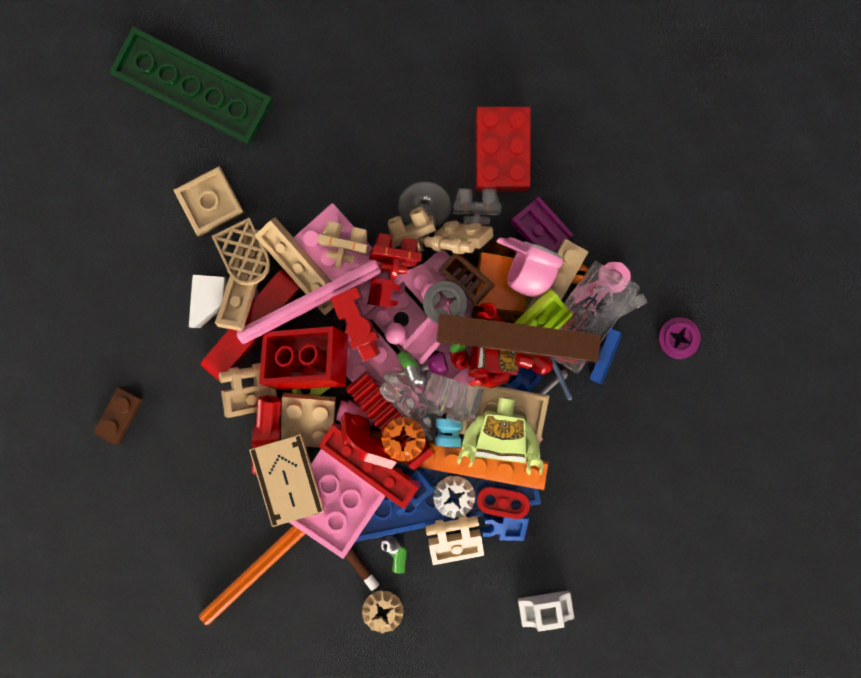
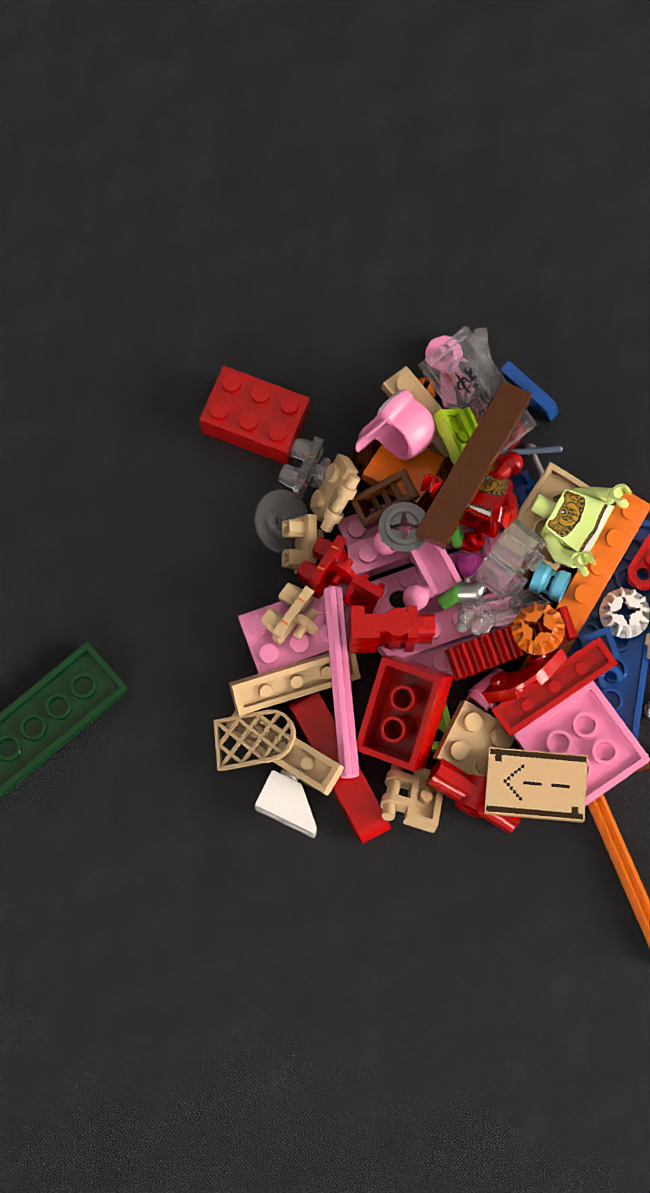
camera: 70 degrees left, 15 degrees down
reddish brown plate [93,387,143,445] -> none
tan tile [174,166,244,237] -> none
magenta plate [510,197,573,252] -> none
magenta gear [658,317,701,359] -> none

